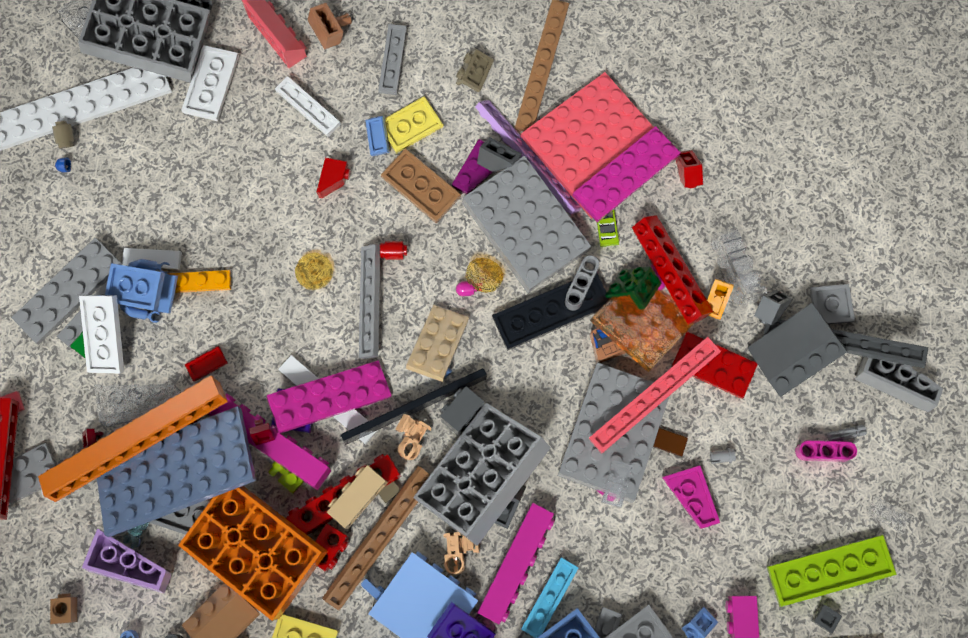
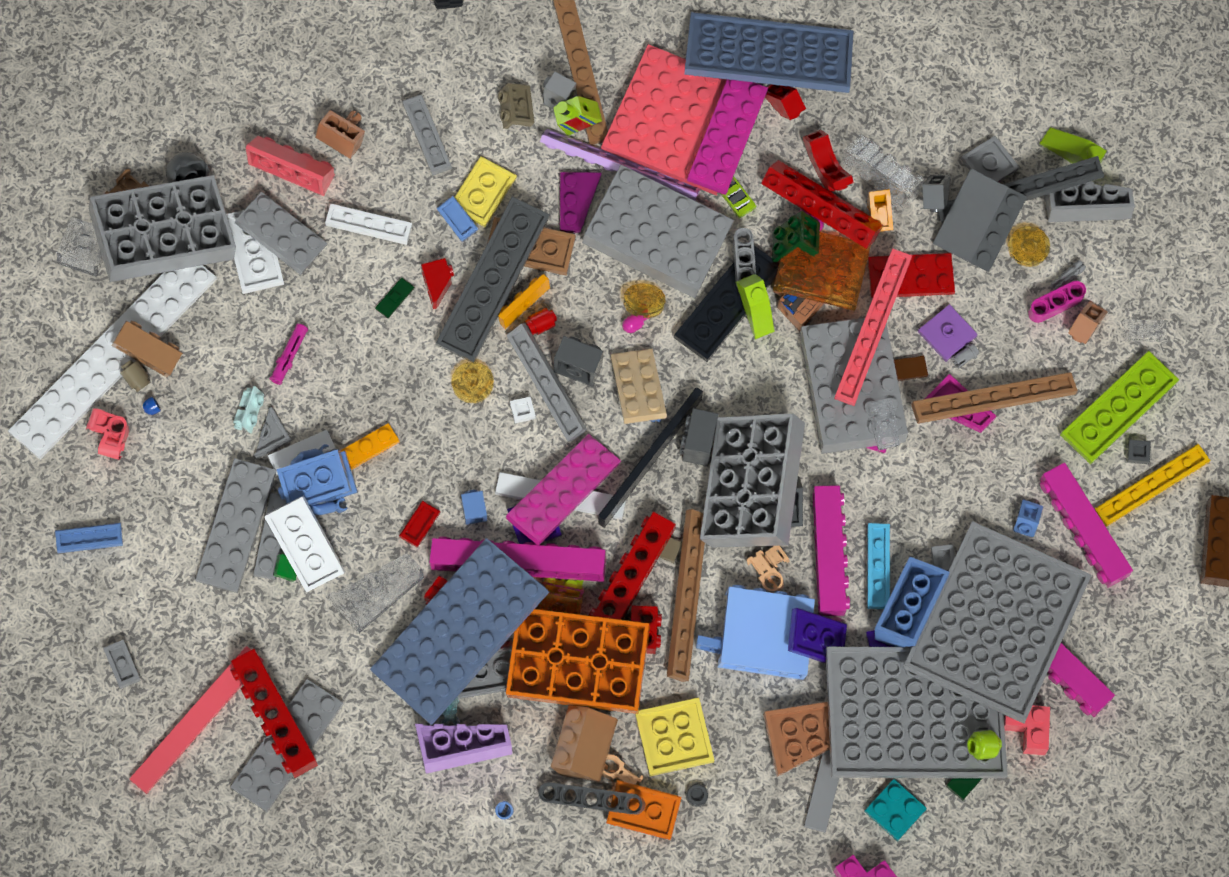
camera: 35 degrees left, 5 degrees down
orange brick [38,375,228,502] -> none
medium nougat brick [50,593,78,624] -> none
dark red tile [82,428,104,449] -> none
dark red tile [249,419,275,445] -> none
tan brick [327,465,388,529] -> none
light nougat piece [395,414,431,460] -> none
dark grey slope [477,137,522,172] -> none
none -> coral piece [86,408,129,460]
none -> medium nougat brick [111,321,183,377]
none -> light aqua hinge [233,386,264,433]
none -> light grey plate [235,192,327,275]
none -> light grey tile [254,407,291,460]
none -> dark pink pin [269,323,309,385]
none -> dark green piece [375,277,415,319]
none -> dark grey plate [436,197,550,363]
none -> medium blue brick [461,490,487,525]
none -> light orange tile [498,274,550,329]
none -> white plate [510,396,536,424]
none -> clear orange brick [536,582,585,615]
none -> light grey brick [542,72,576,109]
none -> lime torso [553,96,602,135]
none -> dark grey brick [554,336,604,387]
none -> sand blue plate [684,12,854,93]
none -> lime slope [736,274,775,339]
none -> red arch [802,130,854,192]
none -> medium nougat plate [911,372,1078,424]
none -> medium lavender plate [918,304,978,362]
none -> clear yellow tile [1008,226,1050,267]
none -> lime slope [1040,127,1107,164]
none -> nougat slope [1068,301,1108,344]

